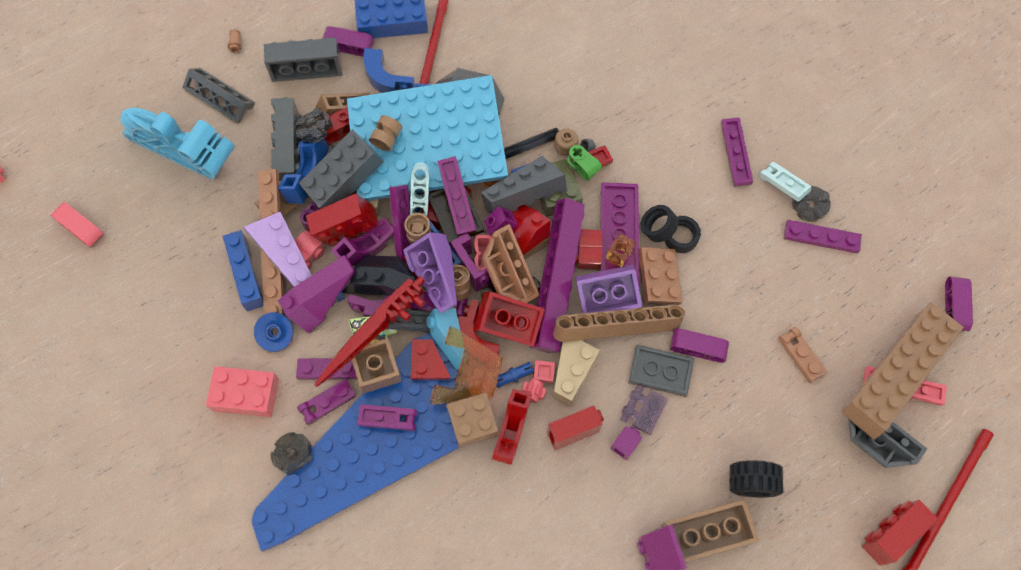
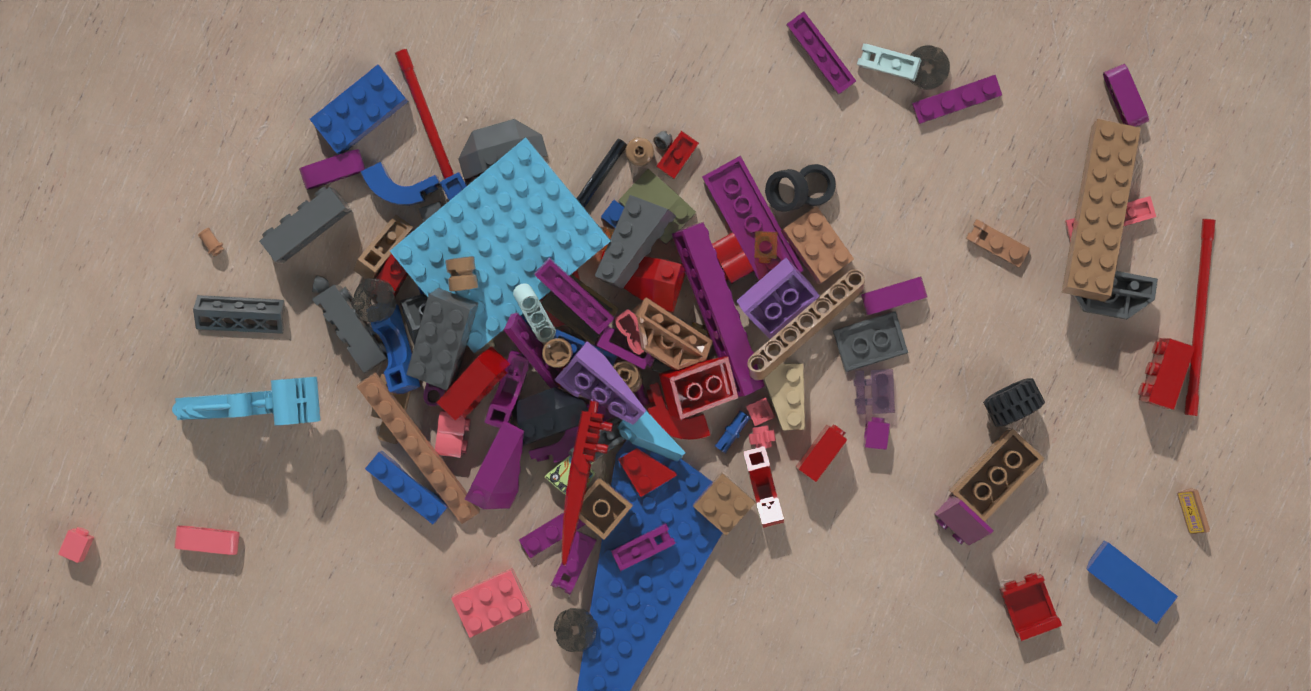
camera: 30 degrees left, 20 degrees up
lavender wing [244,212,312,287] -> none
blue dish [254,312,293,352] -> none
clear orange wing [430,326,503,405] -> none
magenta brick [484,206,518,236] -> none
bright green piece [567,145,602,181] -> none

